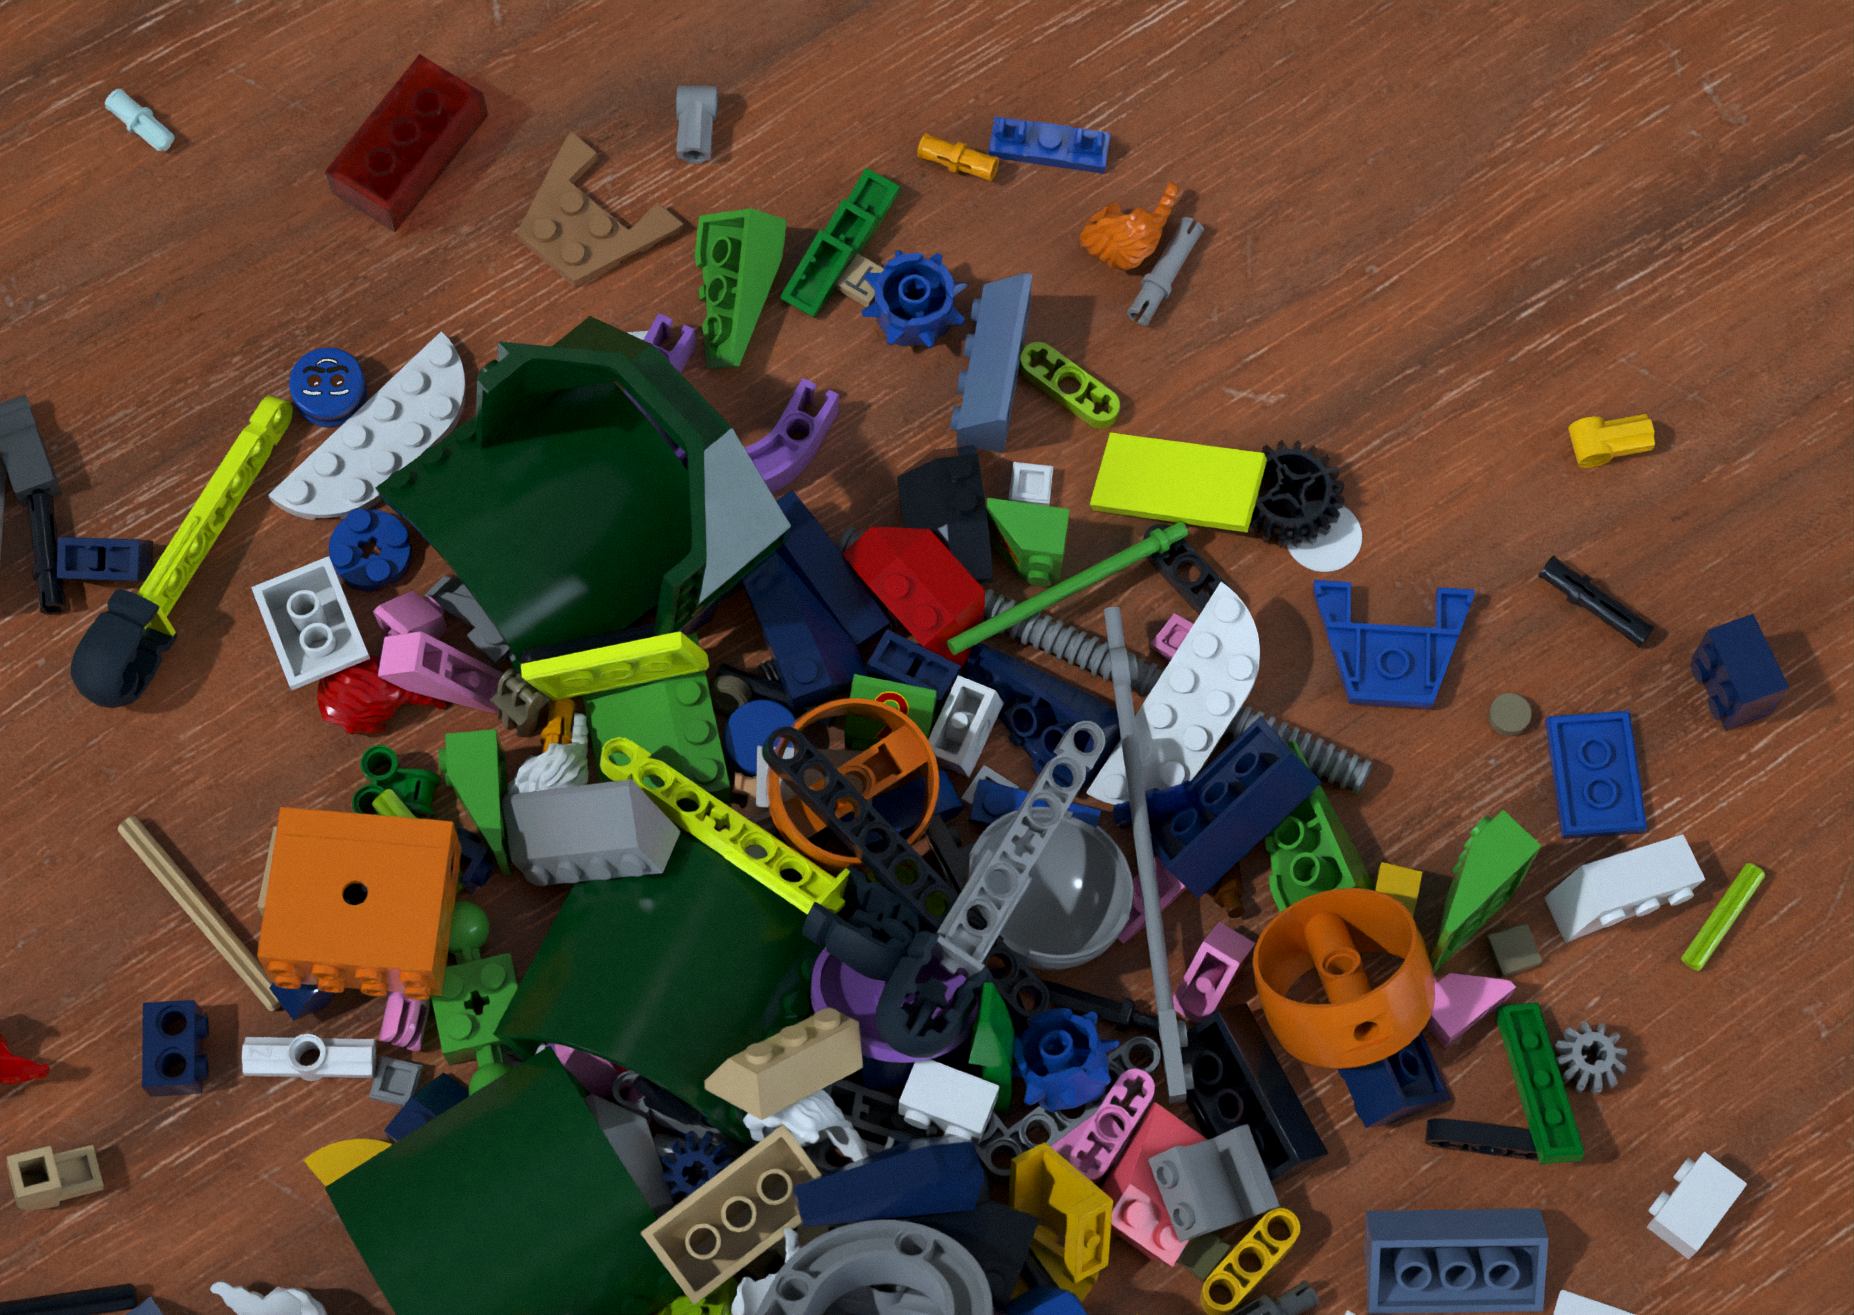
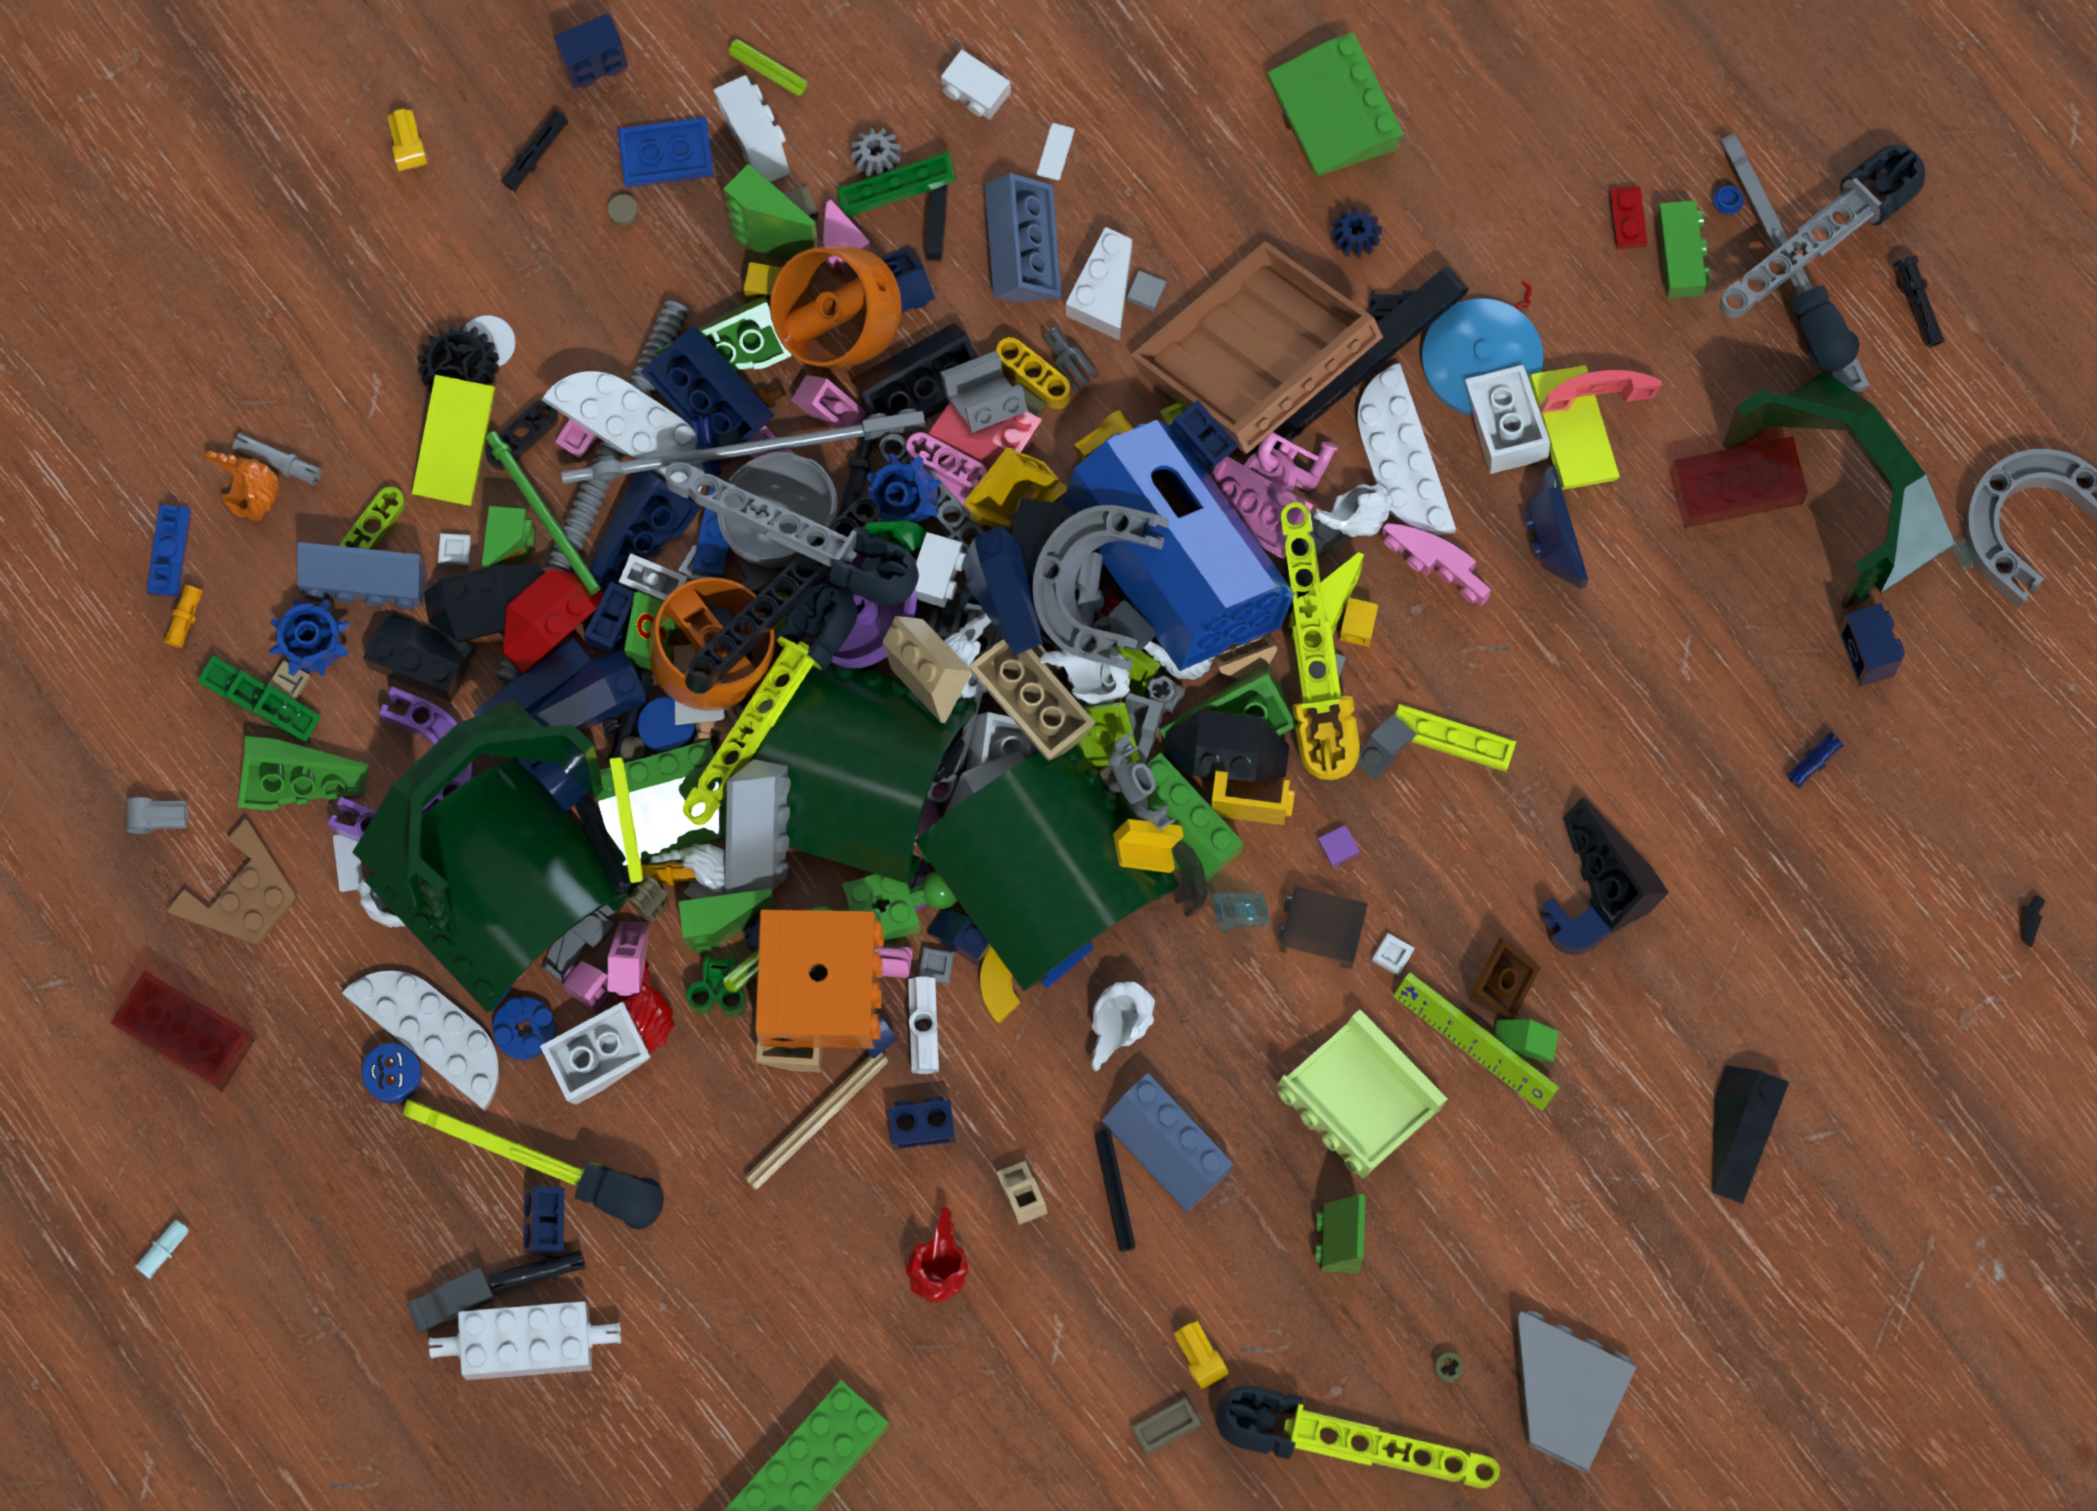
camera: 90 degrees left, 5 degrees up
dark blue gear [662,1130,736,1198] -> none
blue wing [1312,580,1475,709] -> none
none -> black slope [363,612,477,702]

